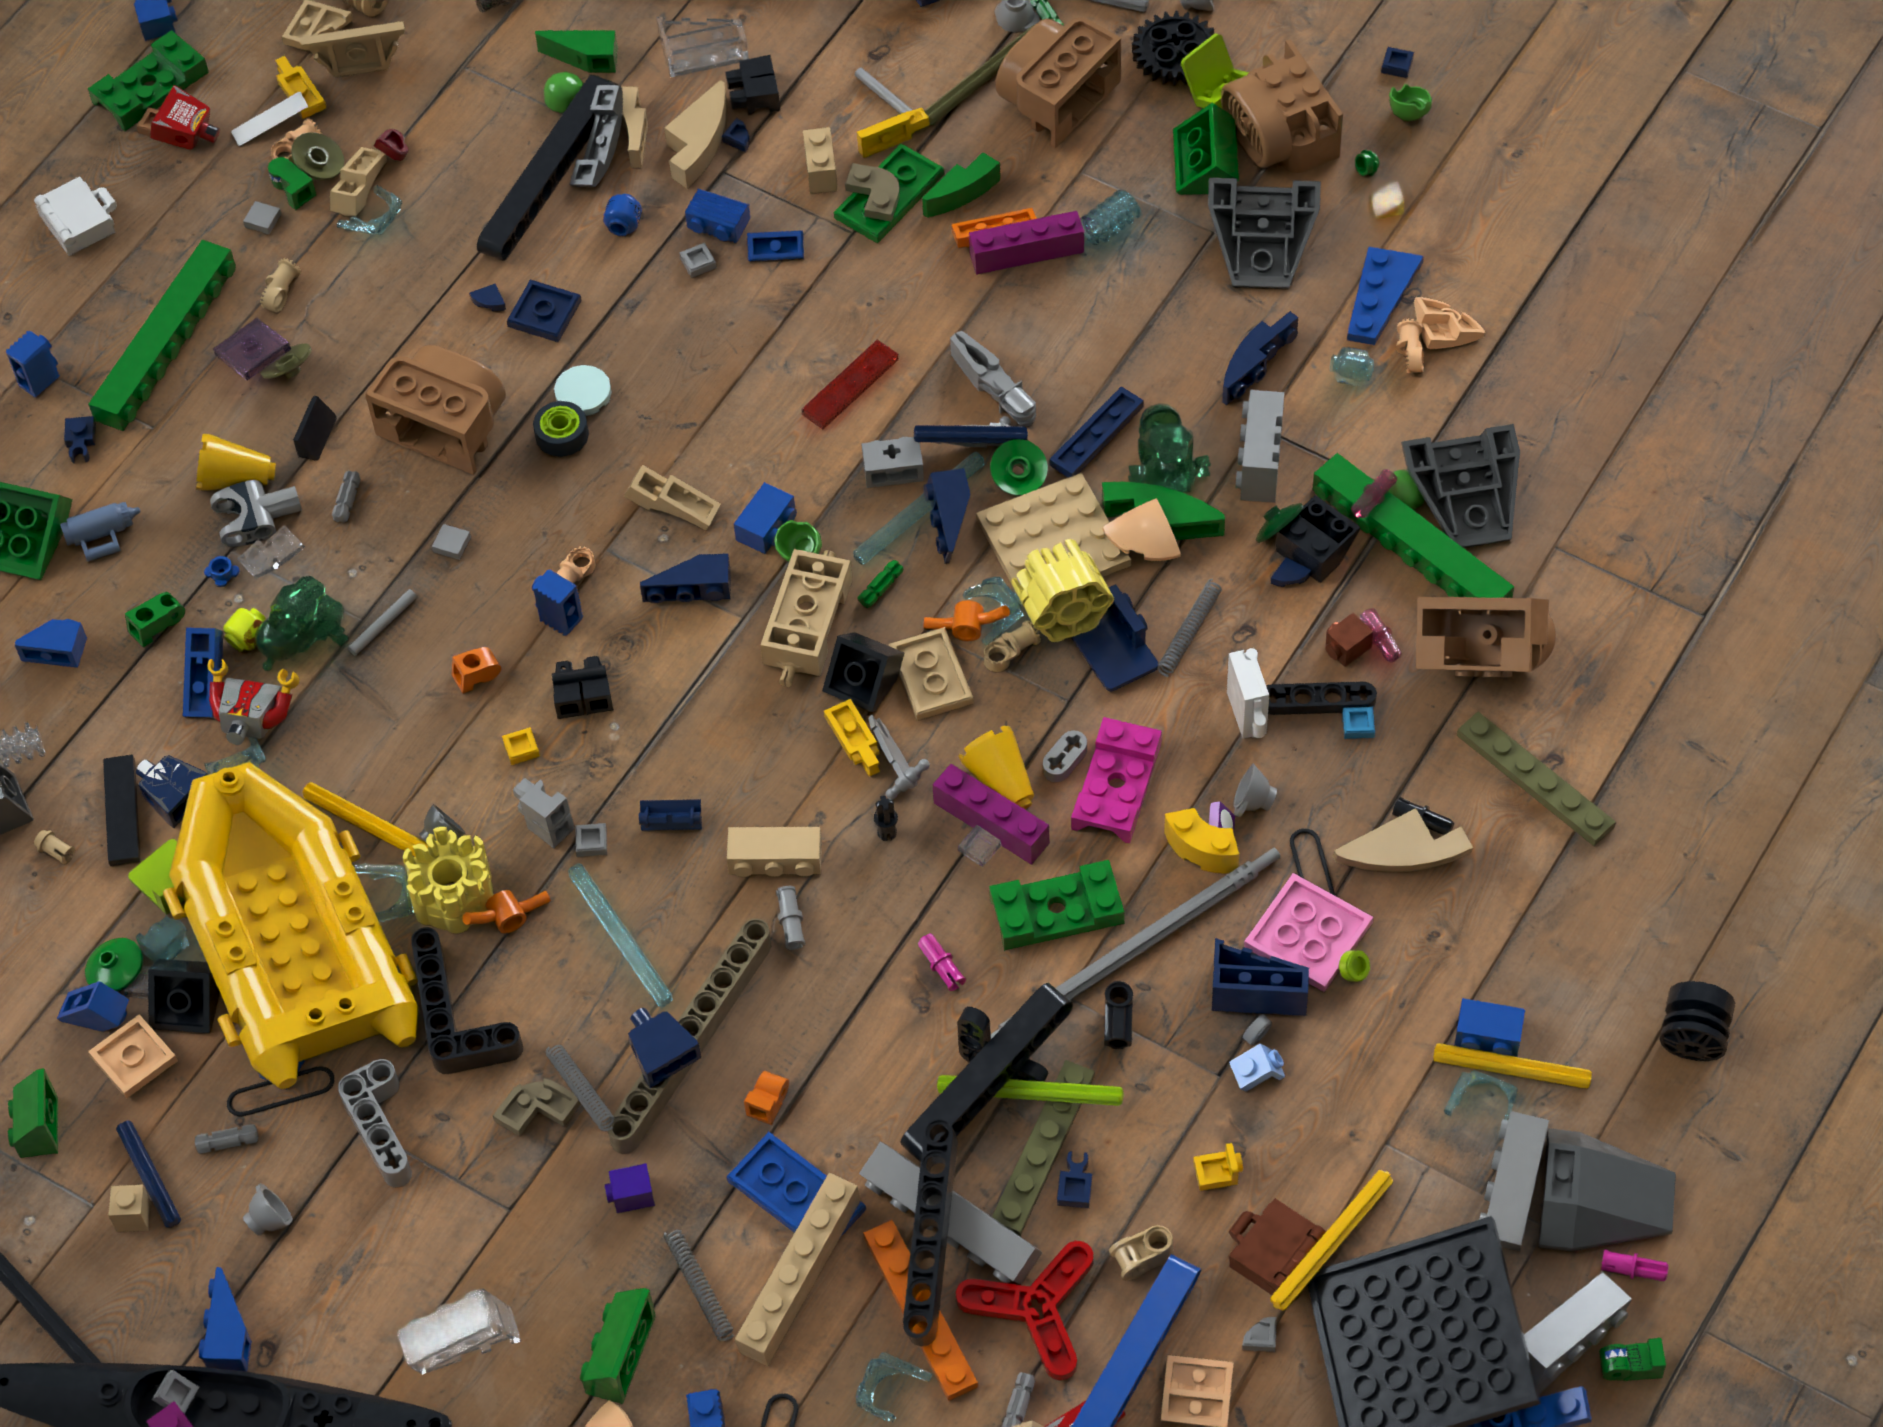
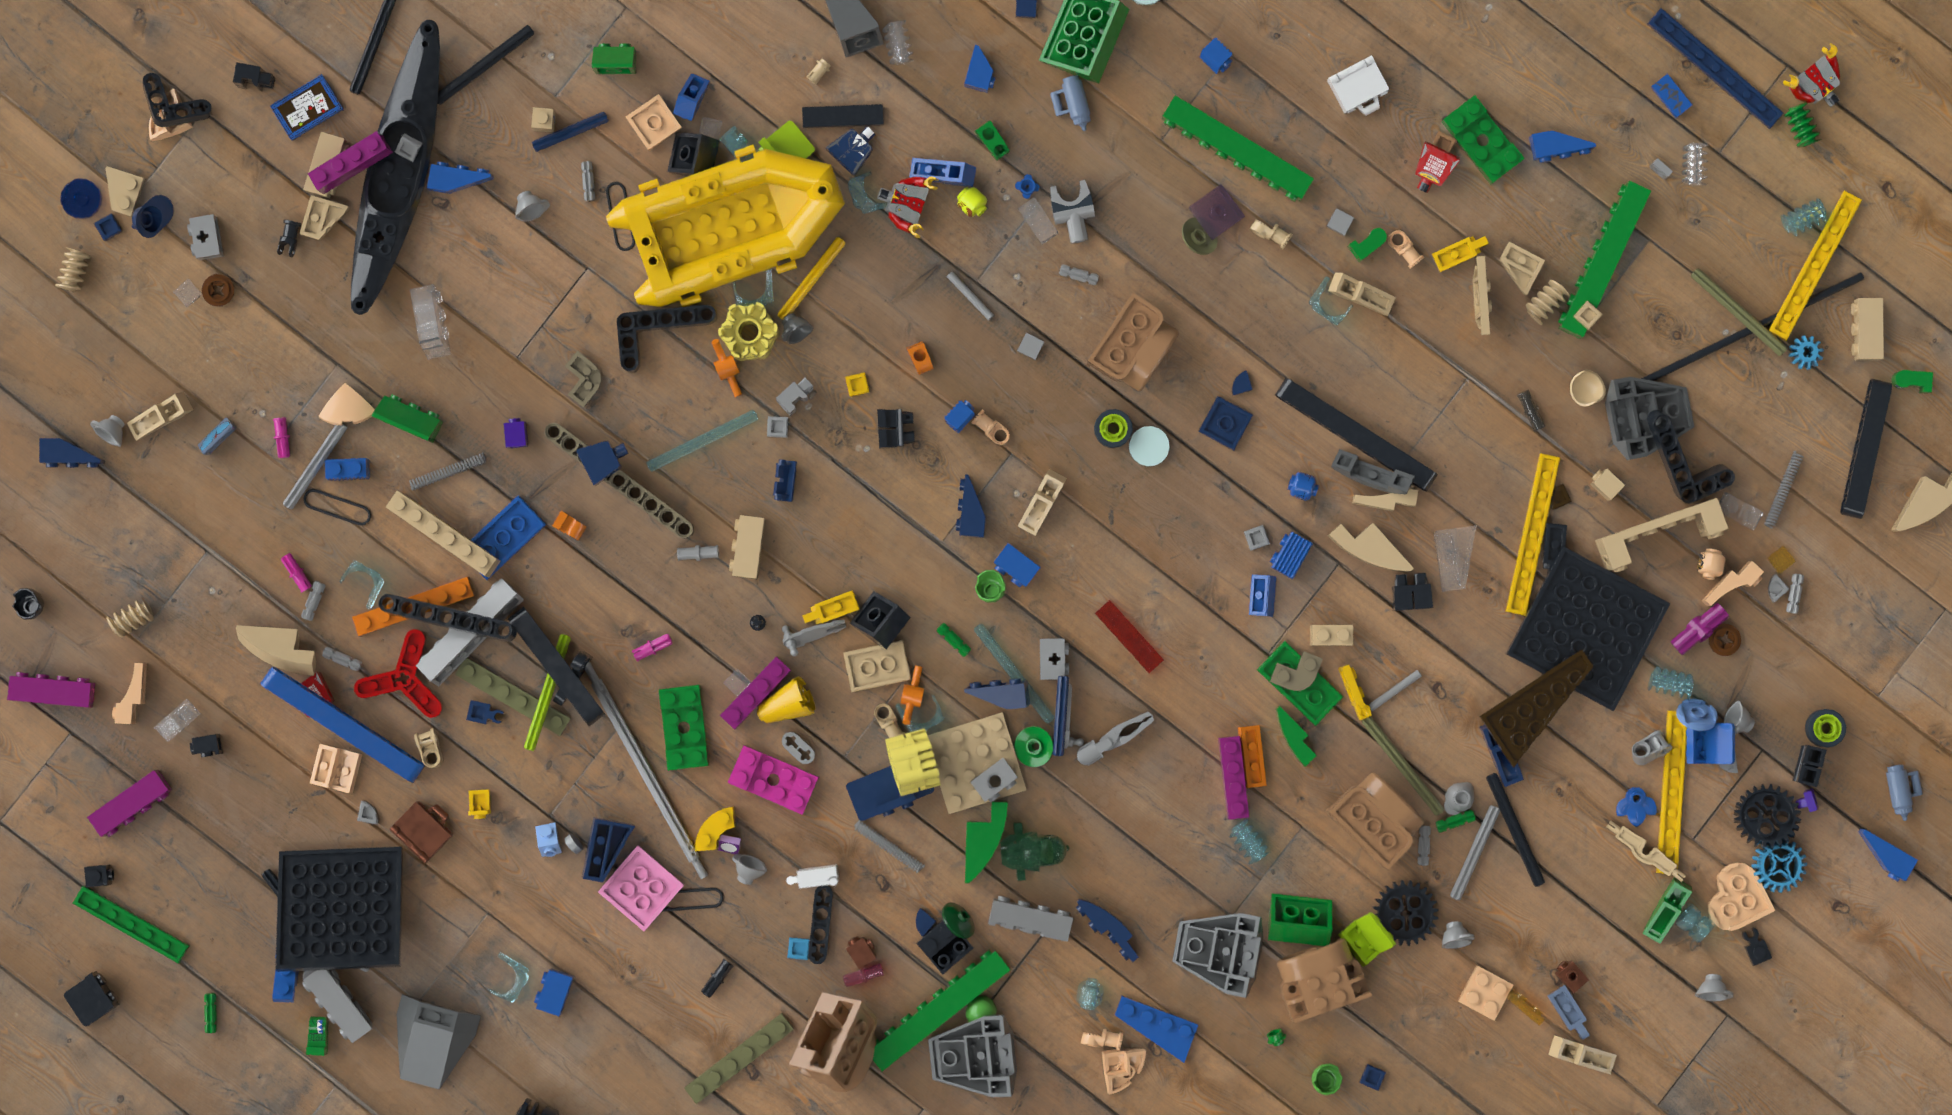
camera: 90 degrees right, 30 degrees up
dark blue plate [64,416,96,463] -> none
green dish [85,938,143,992] -> none
yellow cone [196,433,276,491] -> none
white sticker [231,92,308,146] -> none
clear green helmet [255,576,349,671] -> none
olive dish [291,132,344,180] -> none
black slope [293,396,337,461] -> none
light grey beam [338,1059,412,1187] -> none
dark red tile [374,129,409,161] -> none
green slope [535,30,618,73] -> none
bright green hair [544,72,584,113] -> none
light grey piece [546,1045,614,1131] -> none
dark blue tile [722,118,750,153] -> none
tan brick [761,549,852,687] -> none
dark blue plate [1050,386,1144,478] -> none
light nougat brick [1102,498,1181,561] -> none
black piece [1104,981,1133,1049] -> none
yellow axle [1270,1170,1393,1311] -> none
tan slope [1332,808,1473,872] -> none
lime tile [1339,950,1370,982] -> none
clear pink axle [1351,469,1397,518] -> none
clear yellow slope [1369,181,1405,219] -> none
yellow axle [1433,1043,1592,1089] -> none
light grey wedge [1479,1111,1549,1251] -> none
dark pink axle [1601,1250,1669,1281] -> none
none -> light grey brick [971,758,1018,802]

